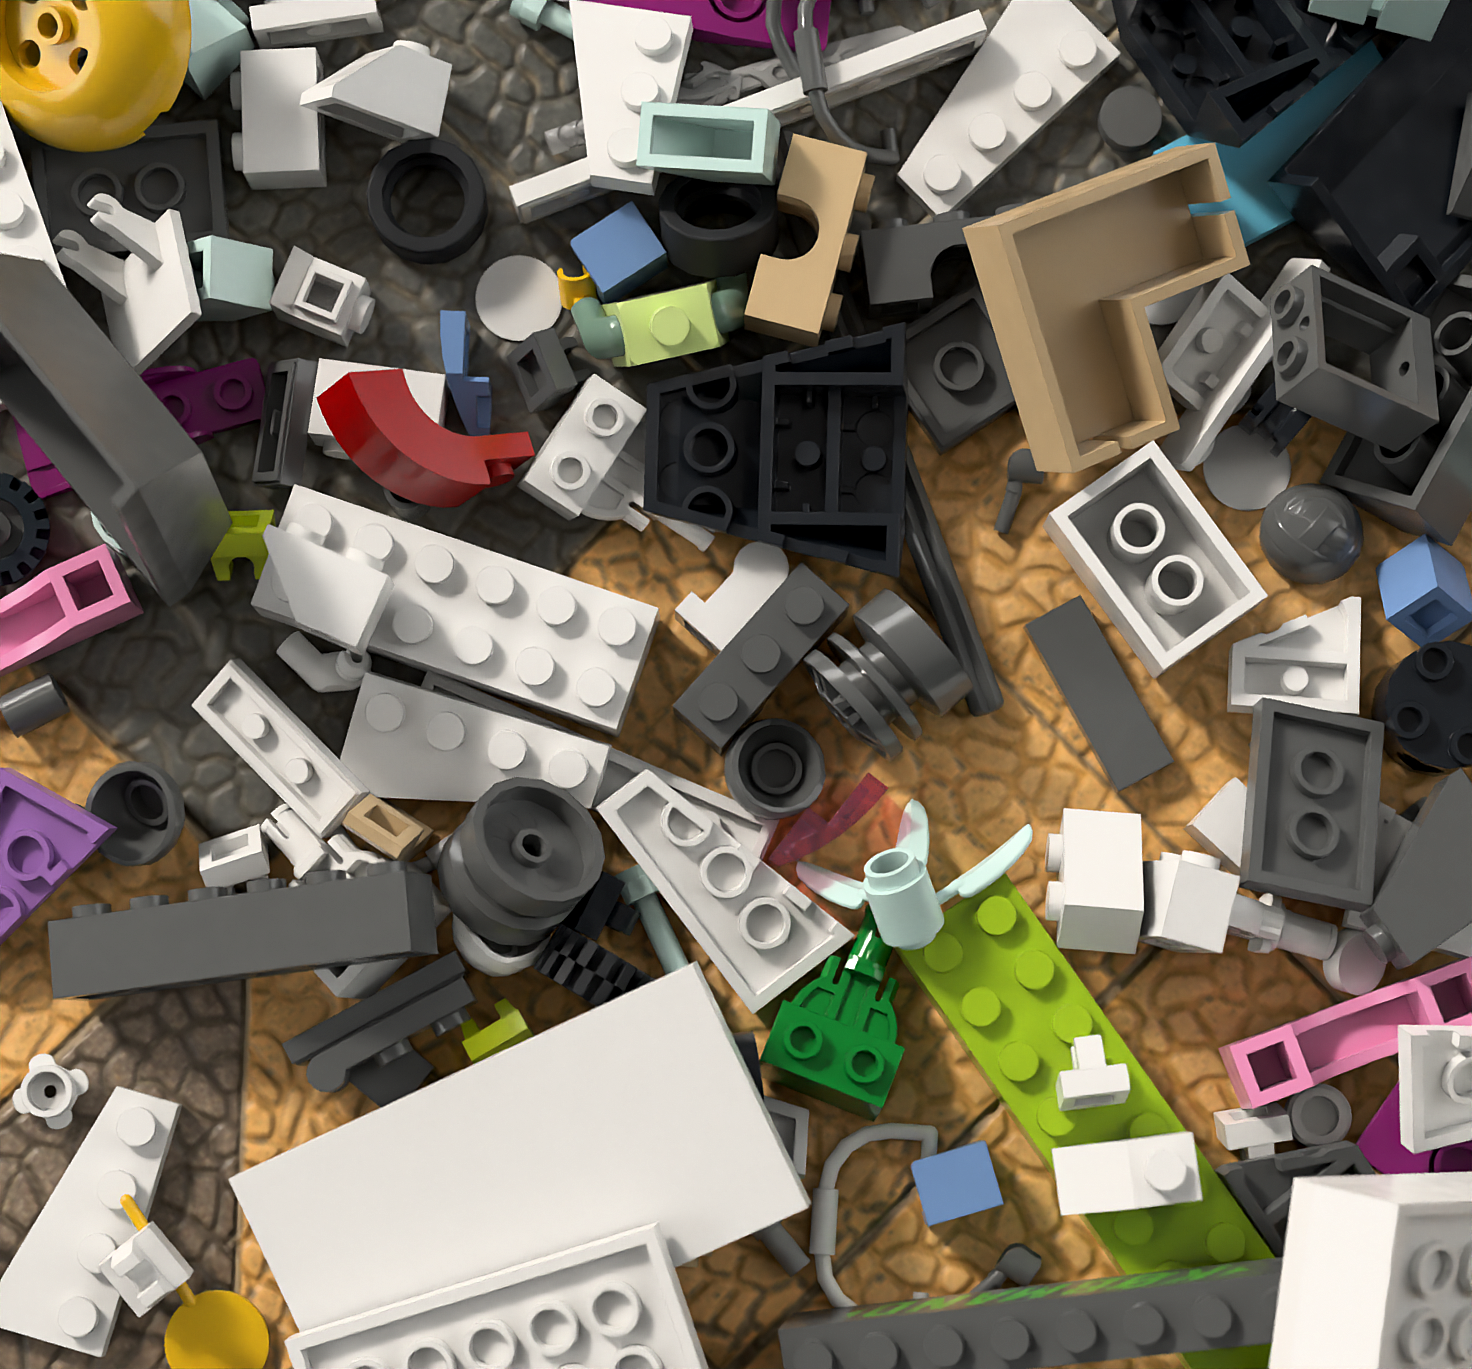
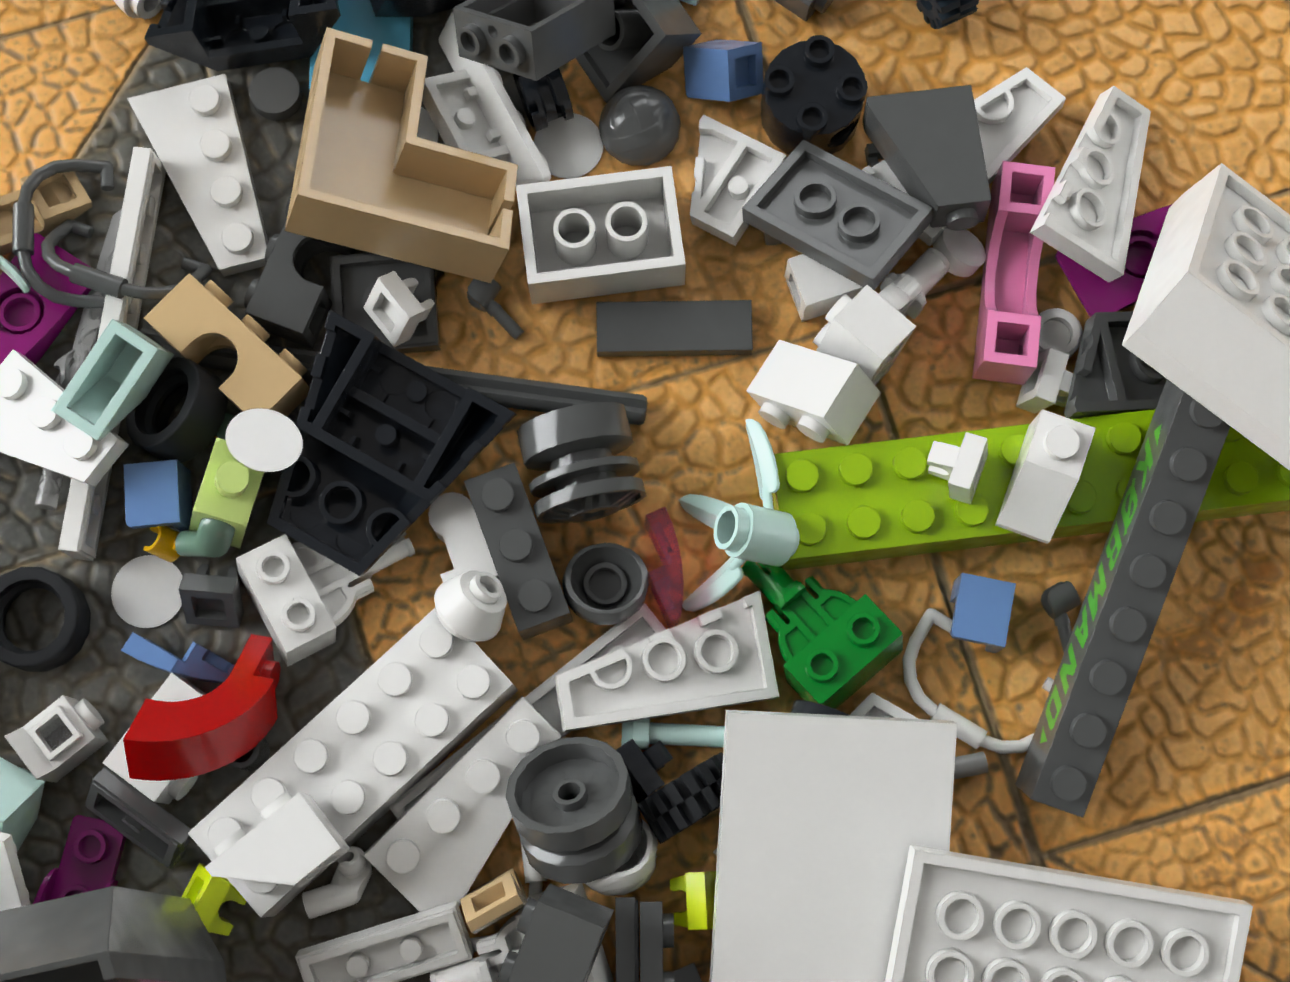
camera: 60 degrees left, 5 degrees down
none -> white sticker [225,408,303,472]
none -> white tile [363,271,435,347]
none -> white cone [434,570,507,642]

